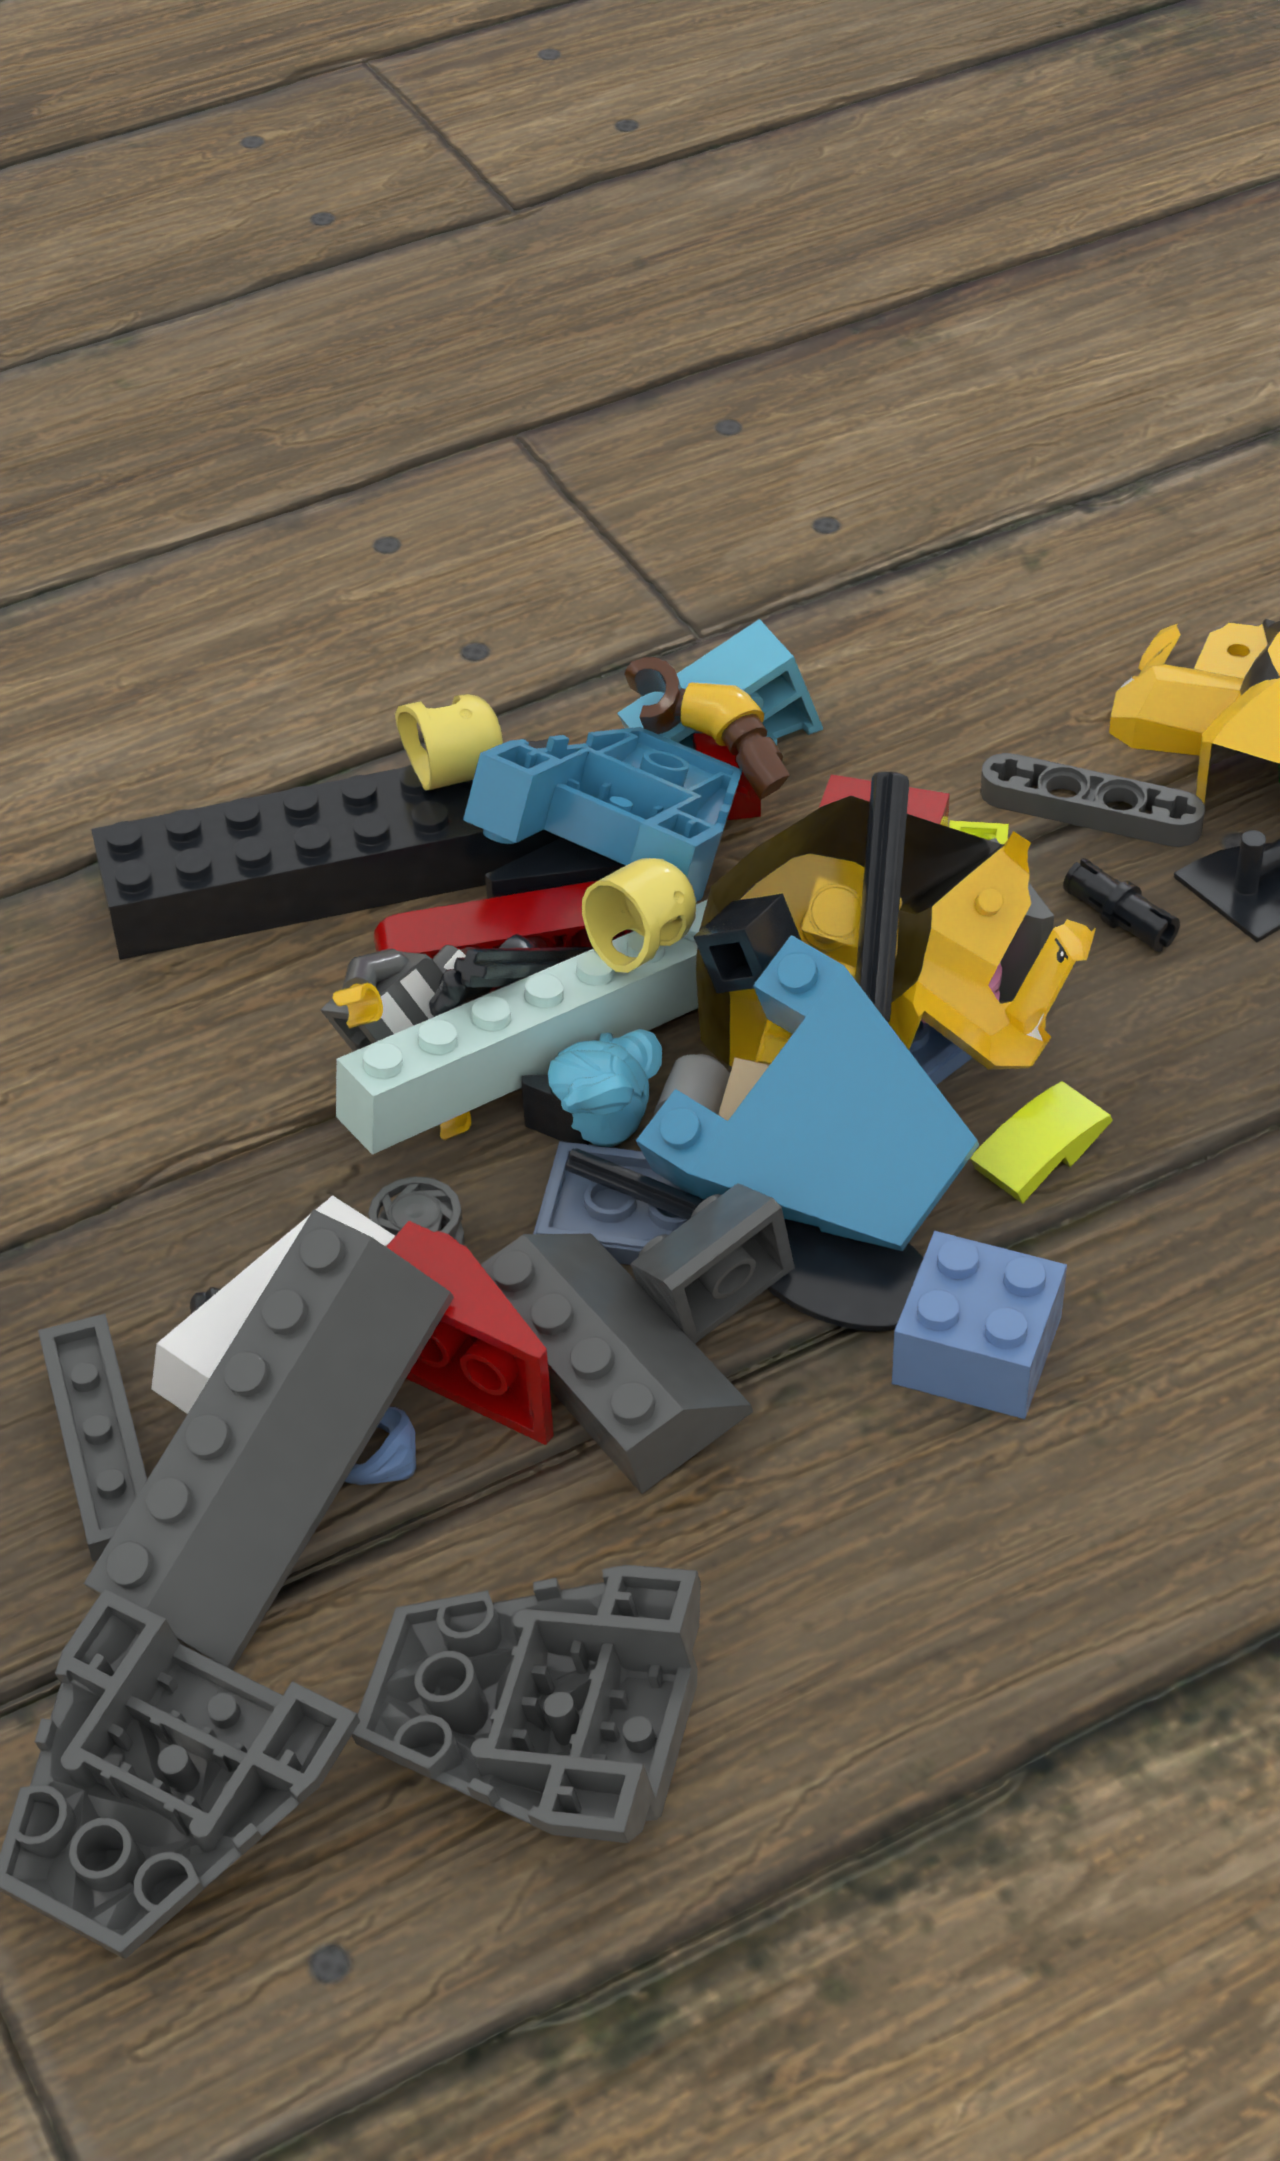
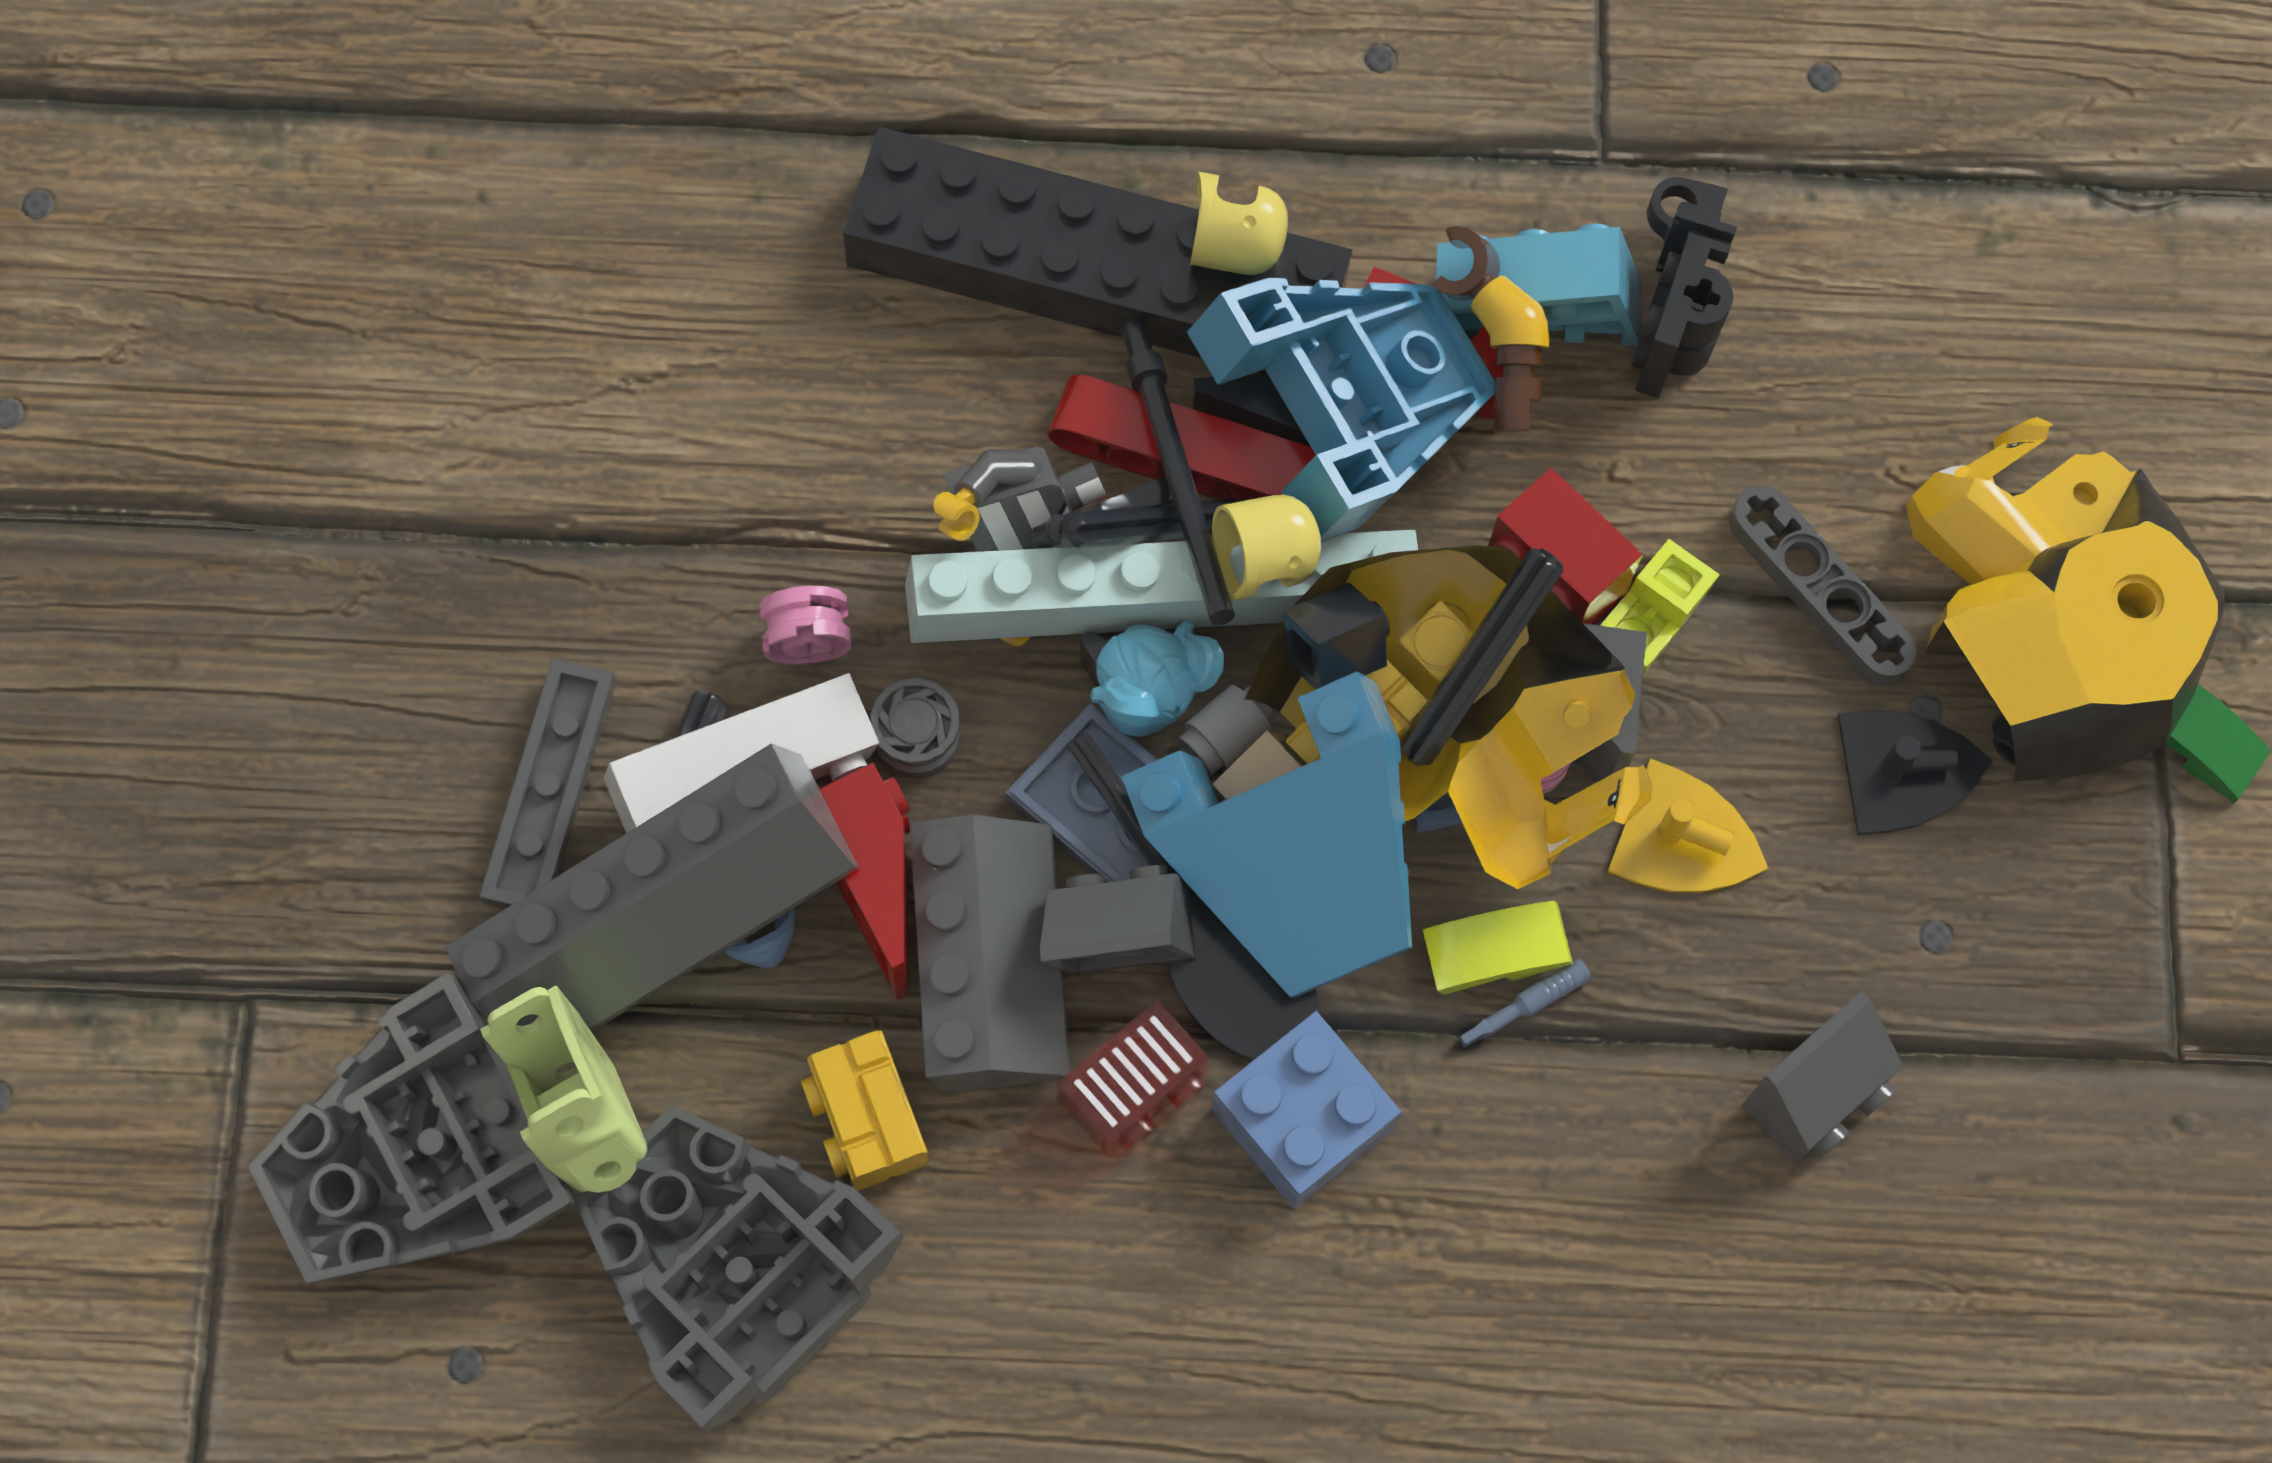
camera: 25 degrees right, 25 degrees up
black pin [1063,858,1180,952] -> none
none -> yellowish green piece [480,986,647,1193]
none -> bright pink wheel [759,586,852,665]
none -> yellow brick [800,1030,929,1191]
none -> clear red brick [1057,1000,1210,1157]
none -> black bar [1121,318,1235,625]
none -> sand blue piece [1459,958,1592,1048]
none -> yellow shield [1607,758,1768,893]
none -> black plate [1631,177,1737,398]

